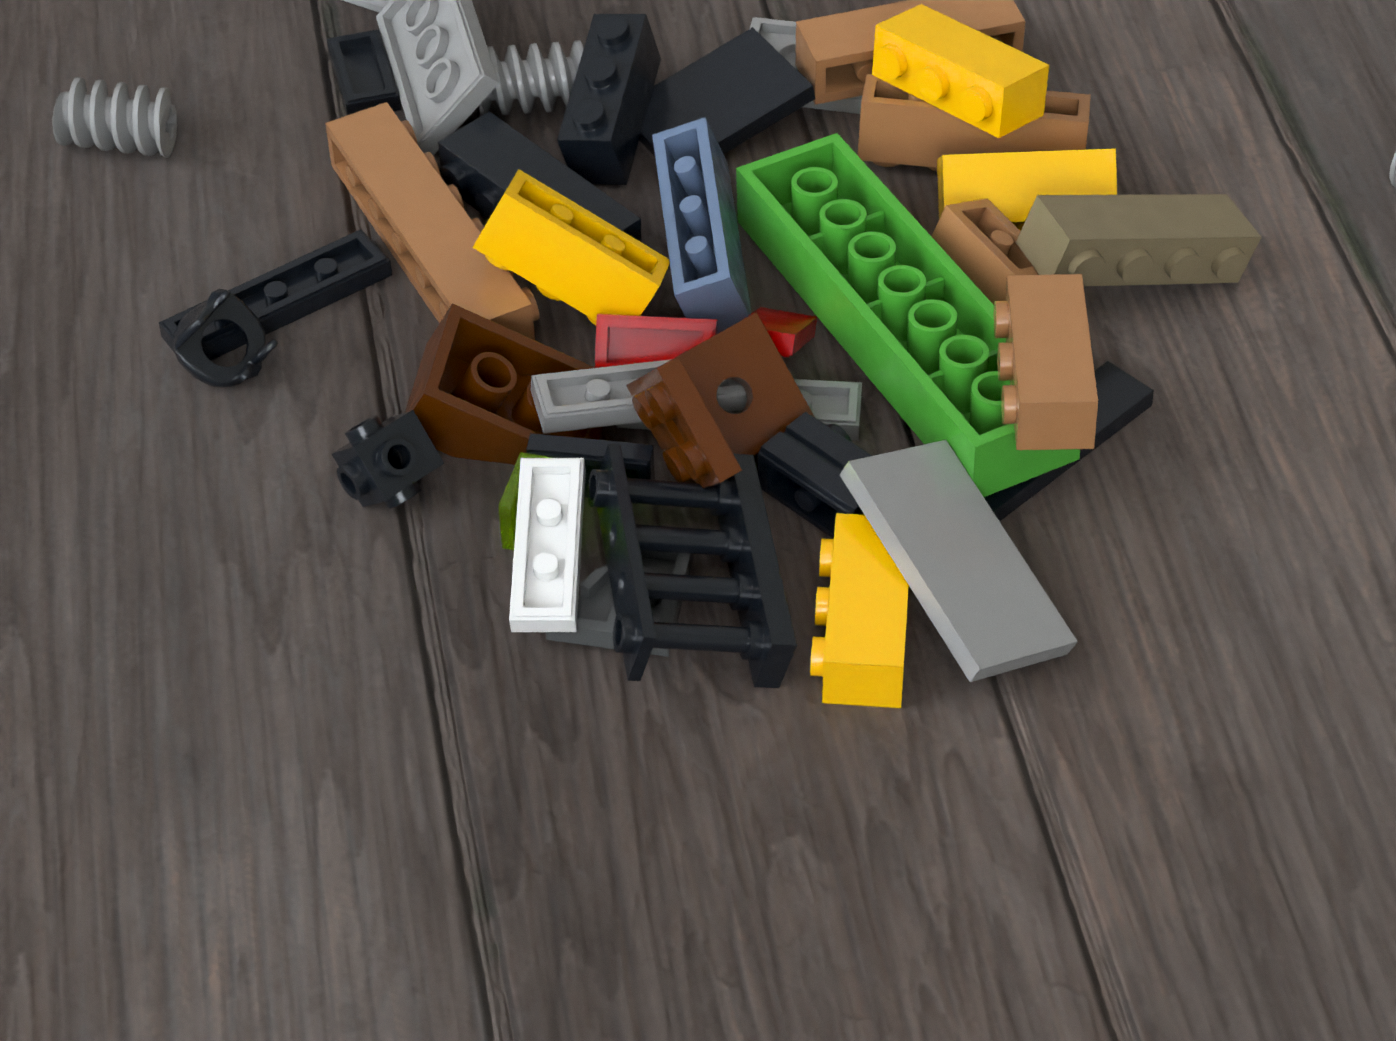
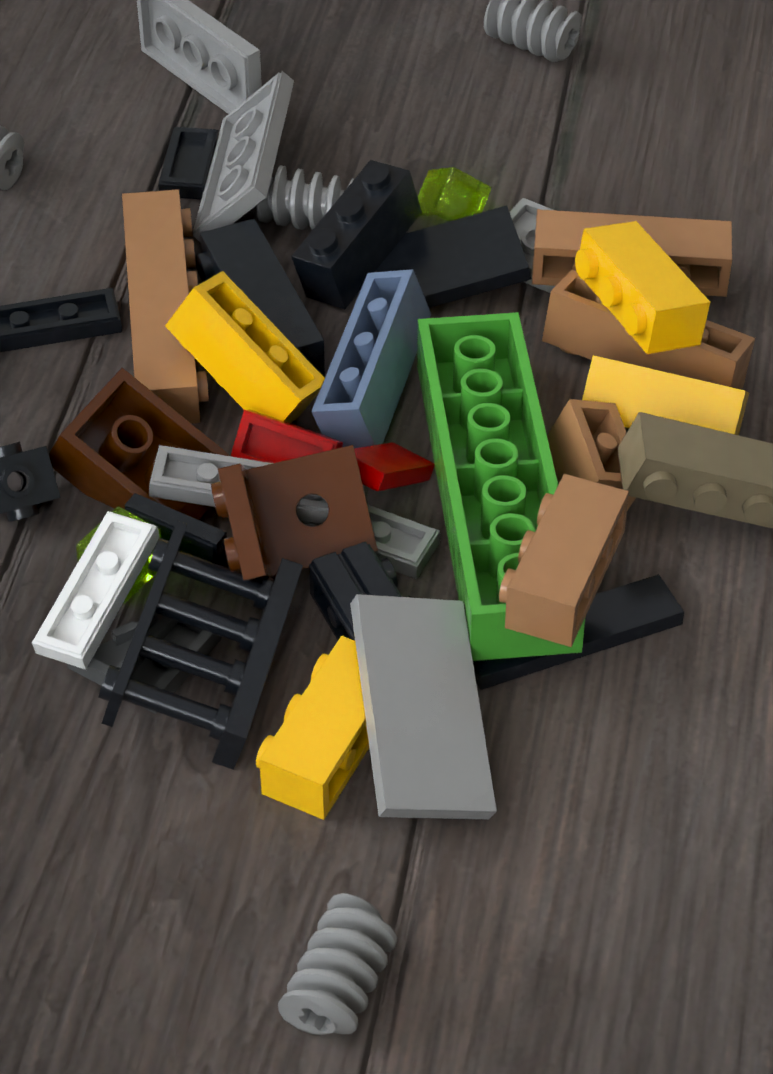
camera: 20 degrees right, 0 degrees up
none -> light grey piece [278,893,397,1036]
none -> clear neon green panel [418,167,492,221]

